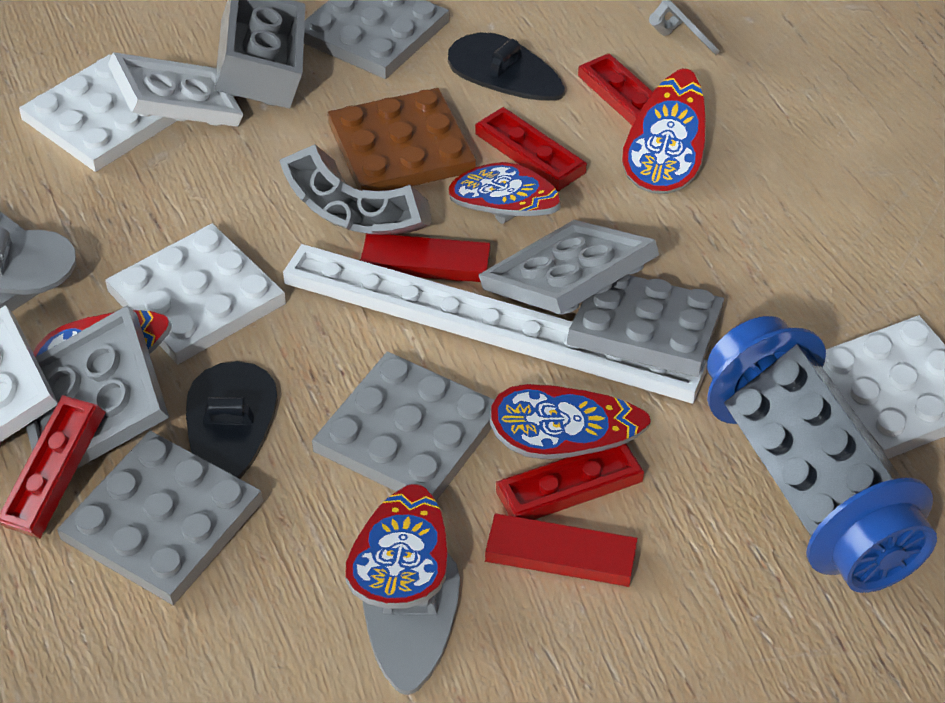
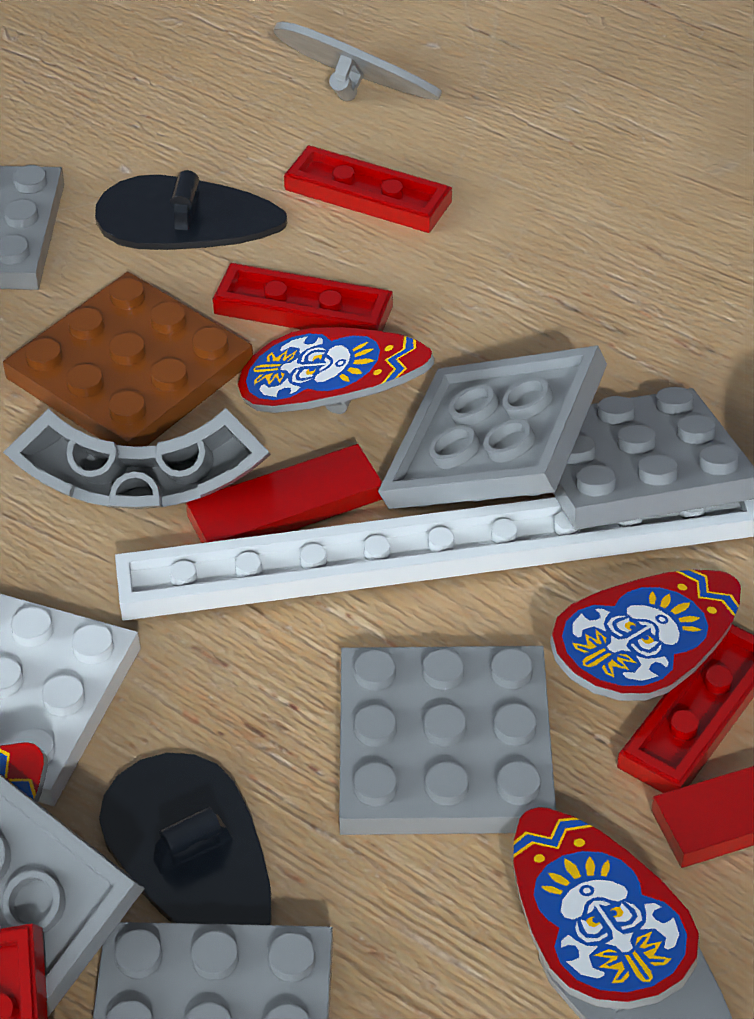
camera: 30 degrees left, 0 degrees up
shield [622,68,705,194] -> none

